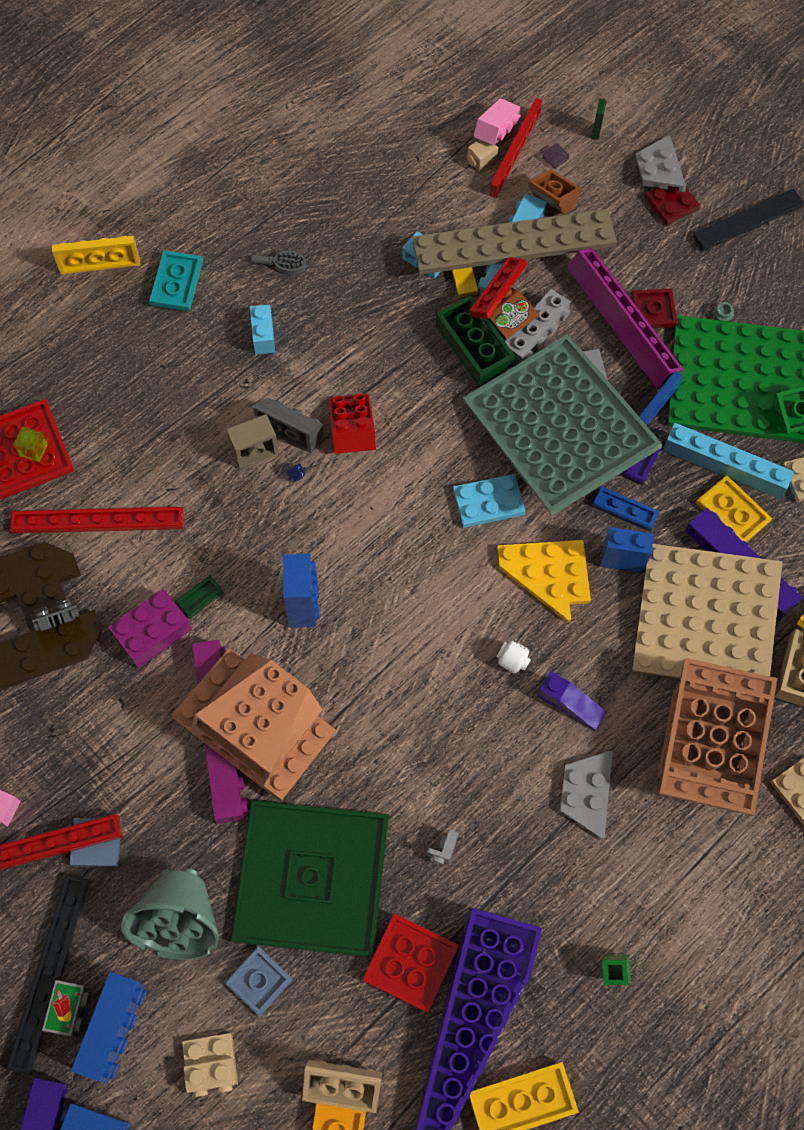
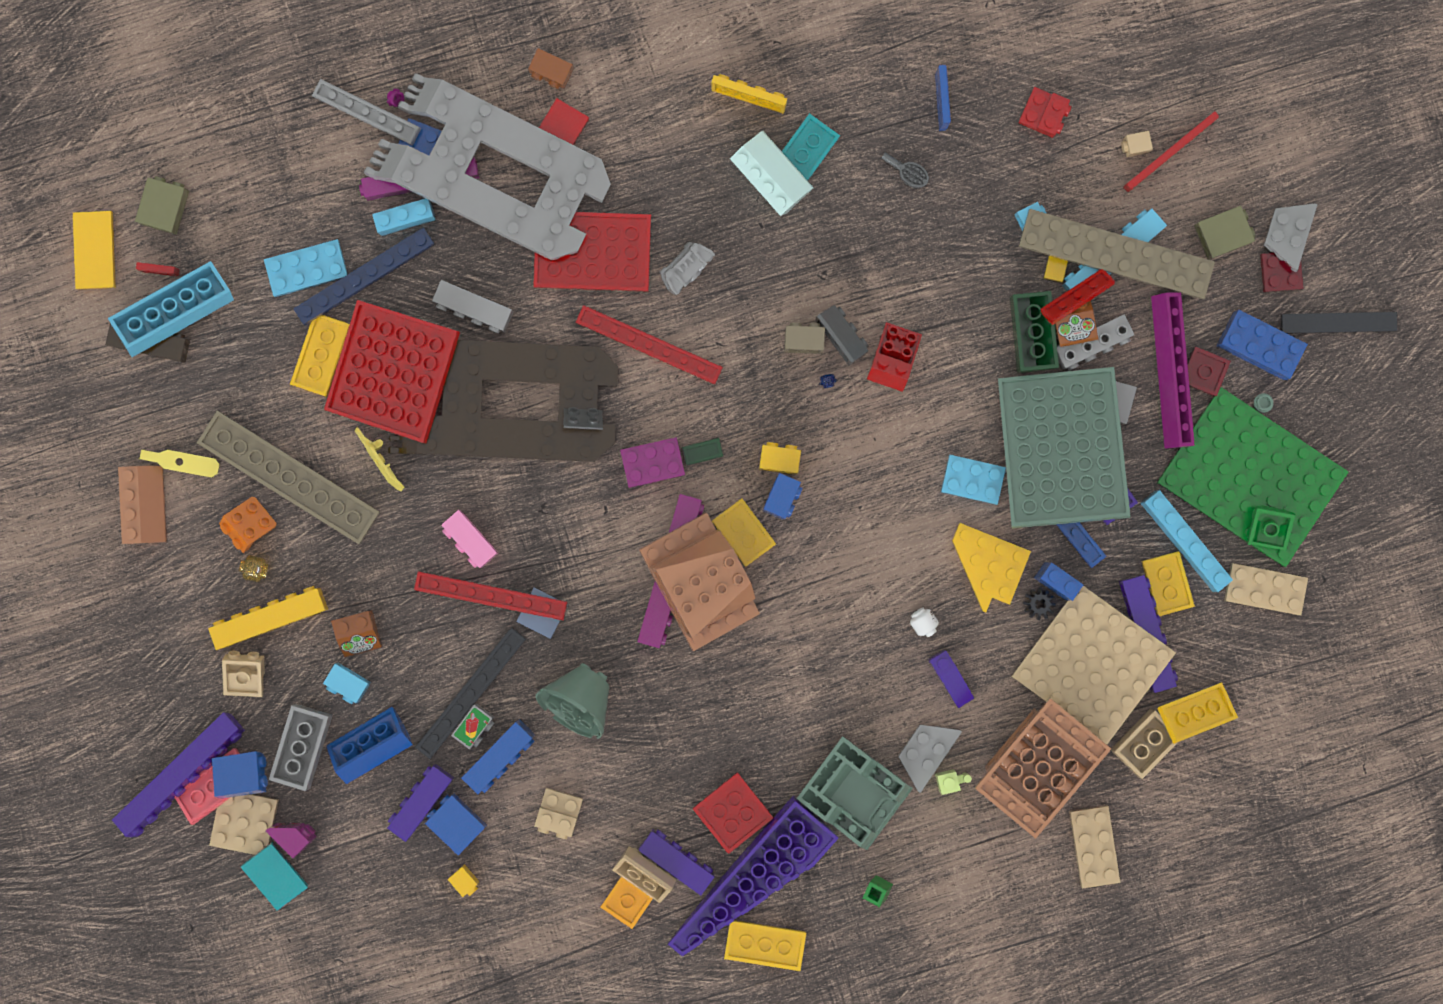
camera: 25 degrees right, 20 degrees up
clear neon green brick [13,426,48,462] -> none
sand blue tile [225,946,293,1017] -> none
dark green tile [231,800,389,958] -> none
medium azure brick [250,305,275,354] -> none
light grey bracket [427,830,458,865] -> none
bright pink brick [474,98,521,145] -> none
dark orange slope [528,169,582,215] -> none
clear purple tile [542,143,570,169] -> none
dark green tile [591,98,607,140] -> none
blue tile [639,371,682,426] -> none
none -> dark purple brick [639,829,715,896]
none -> light grey piece [660,242,715,295]
none -> yellow tile [712,498,776,567]
none -> light aqua slope [730,131,813,216]
none -> yellow brick [759,442,801,475]
none -> sand green slope [797,736,913,850]
none -> blue tile [935,65,951,131]
none -> yellowish green brick [935,769,972,795]
none -> red plate [1018,87,1072,138]
none -> black gear [1022,587,1056,620]
none -> olive brick [1194,206,1255,260]
none -> blue brick [1216,310,1308,380]

